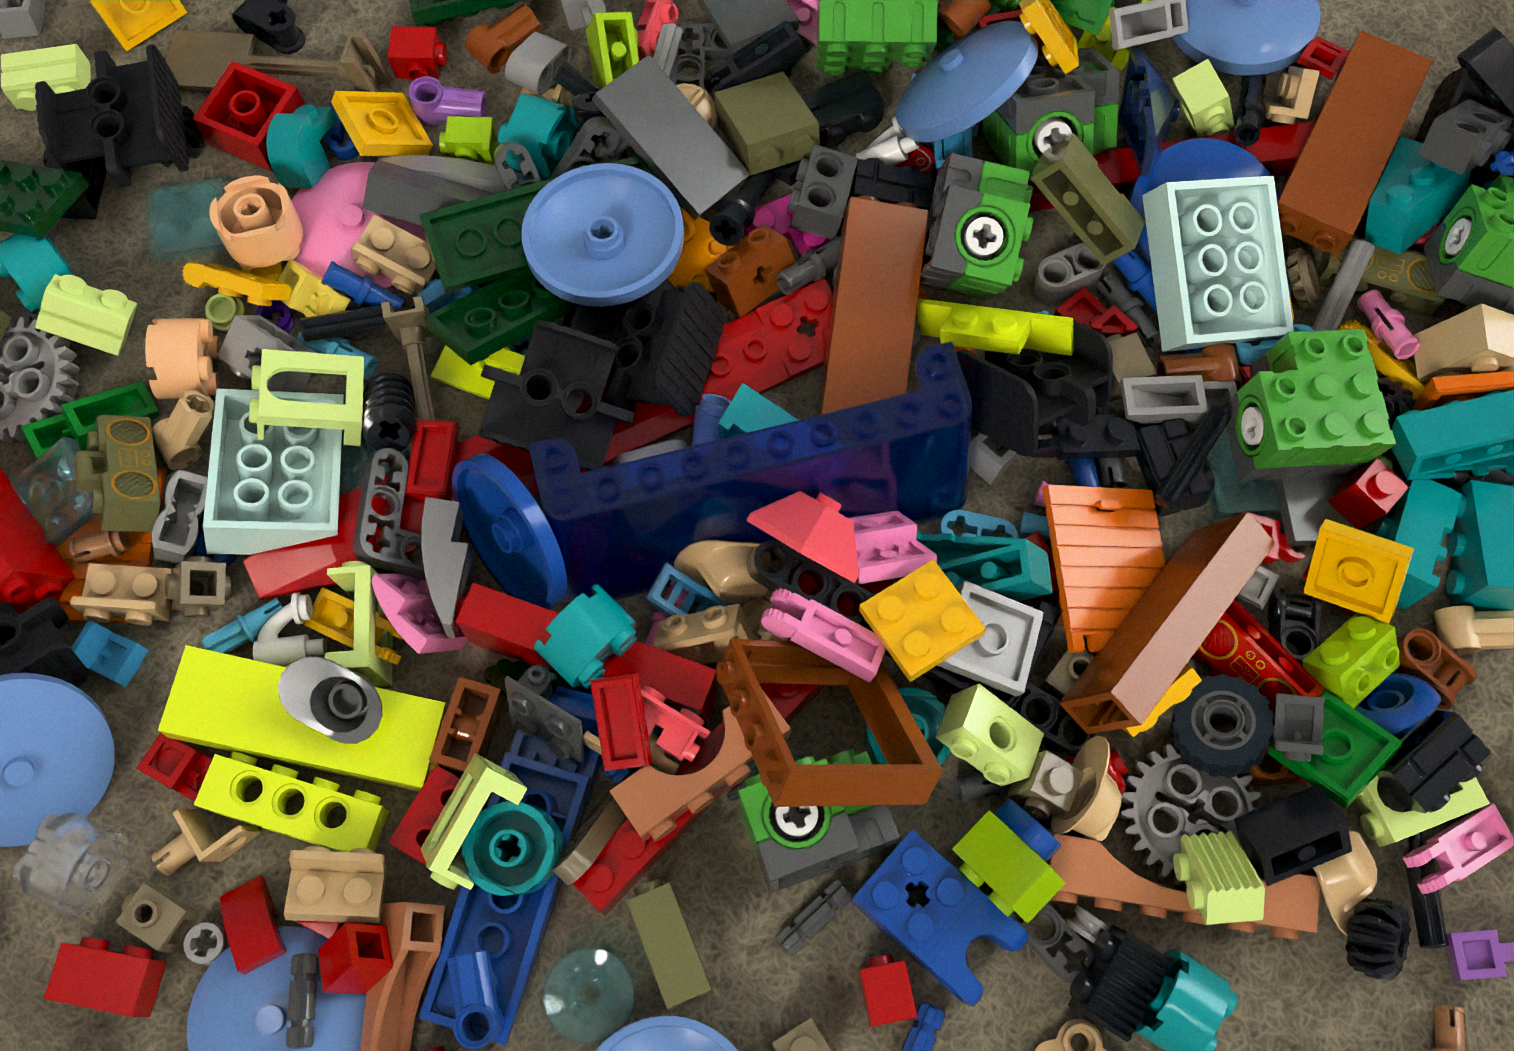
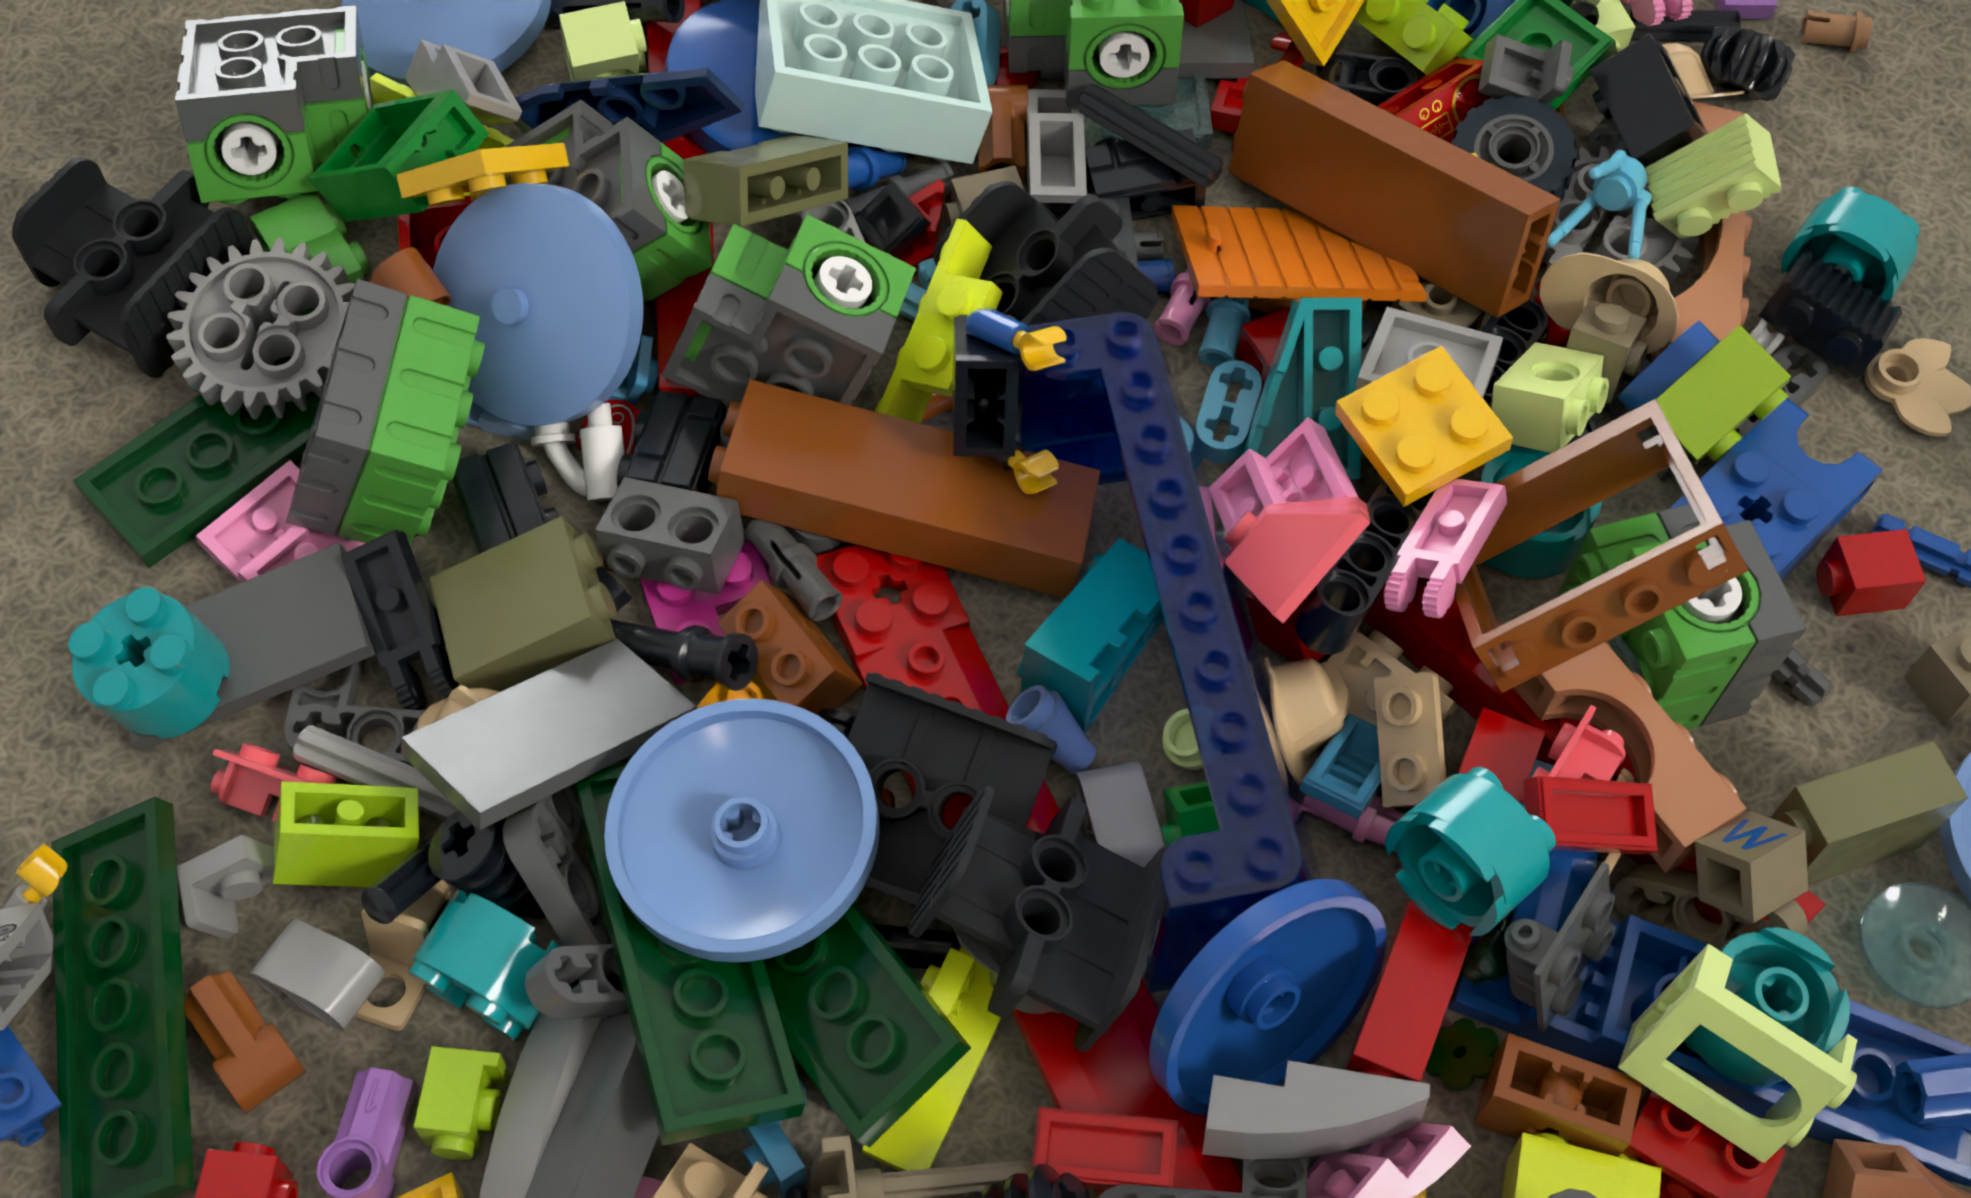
camera: 90 degrees left, 10 degrees down
none -> black tile [855,180,932,258]
none -> black torso [952,308,1066,494]
none -> medium azure plant [1546,150,1652,259]
none -> dark tan brick [1695,811,1808,923]

